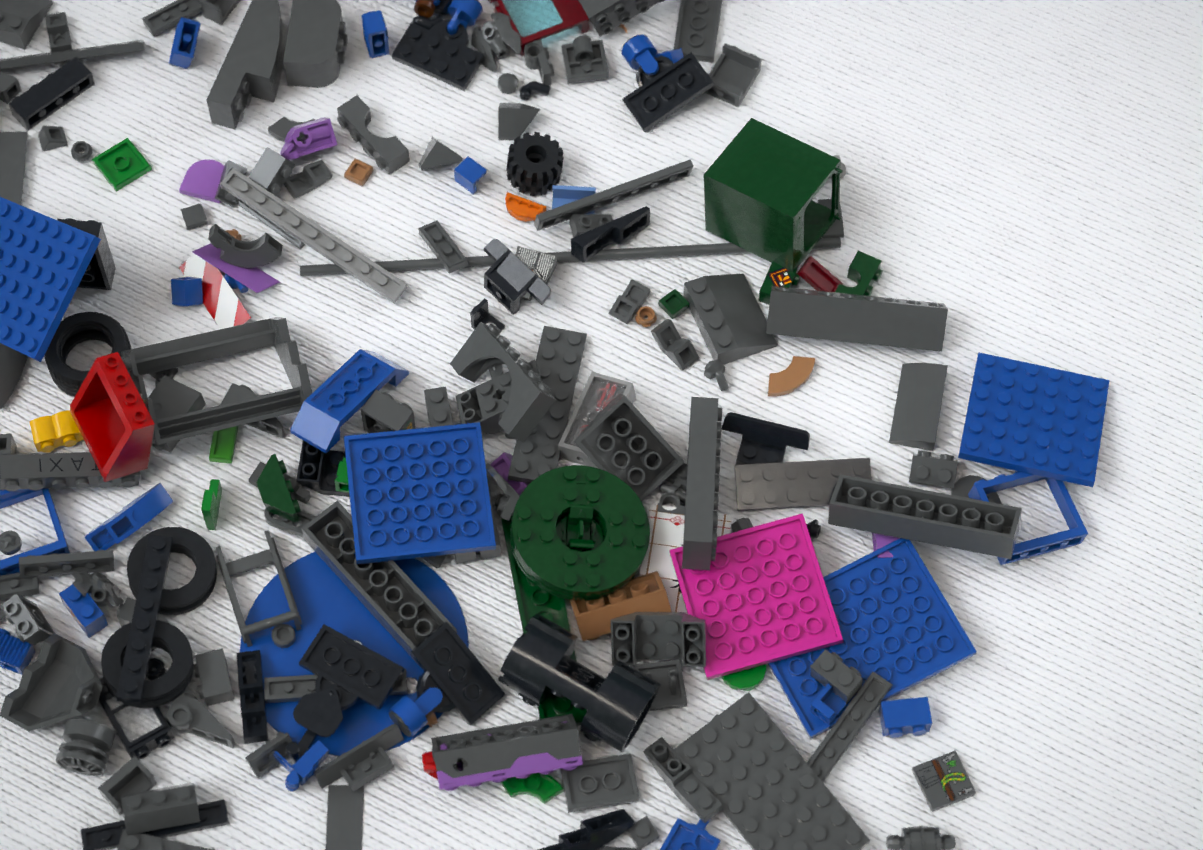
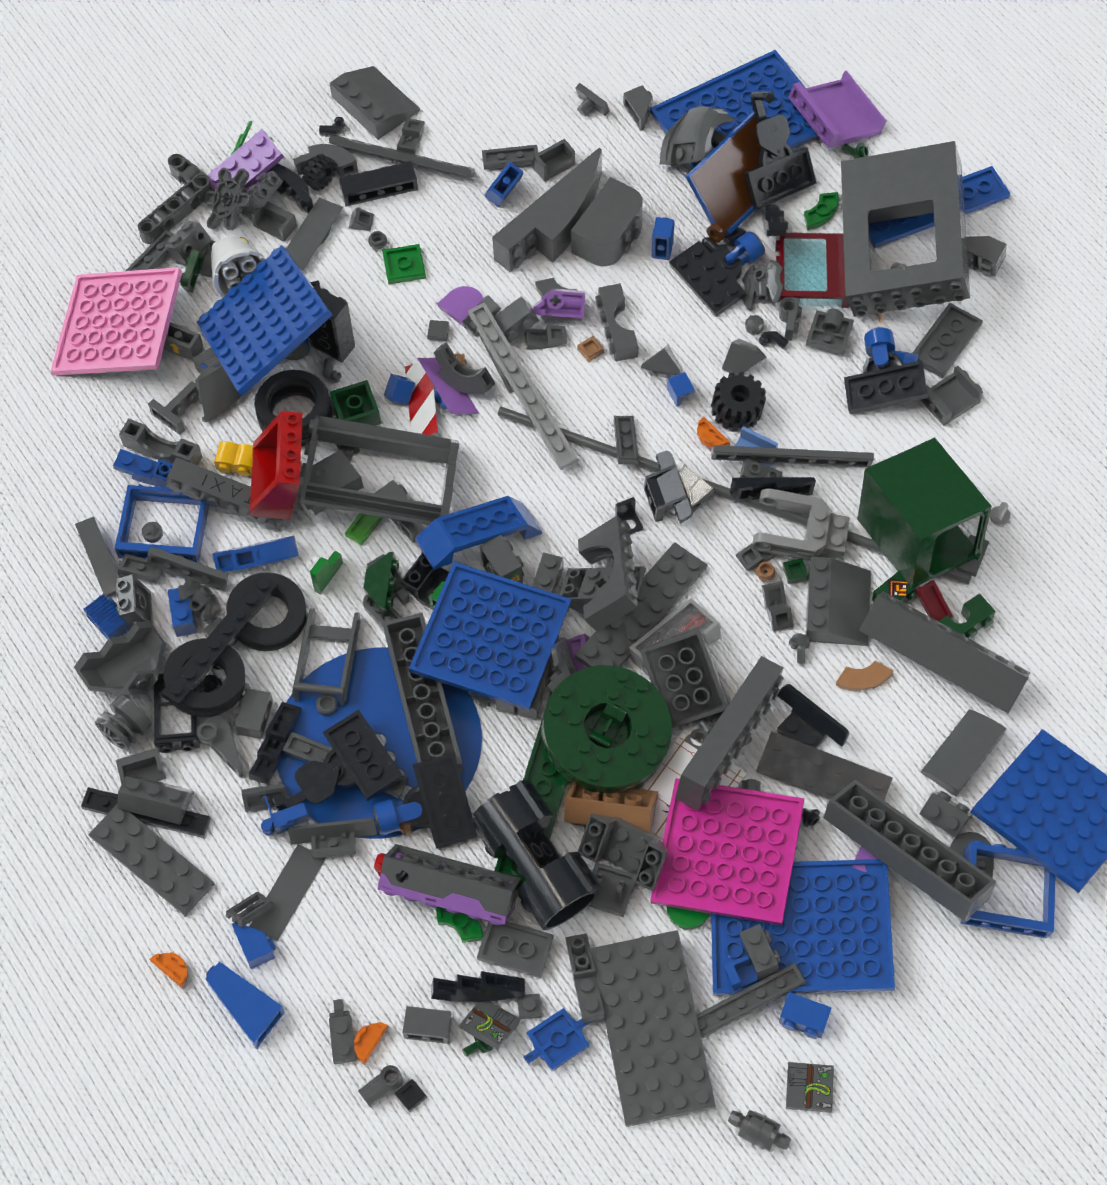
camera: 30 degrees right, 0 degrees up
none -> dark grey arm [323,358,342,383]
none -> dark green brick [330,380,381,426]
none -> light grey plate [752,489,850,561]

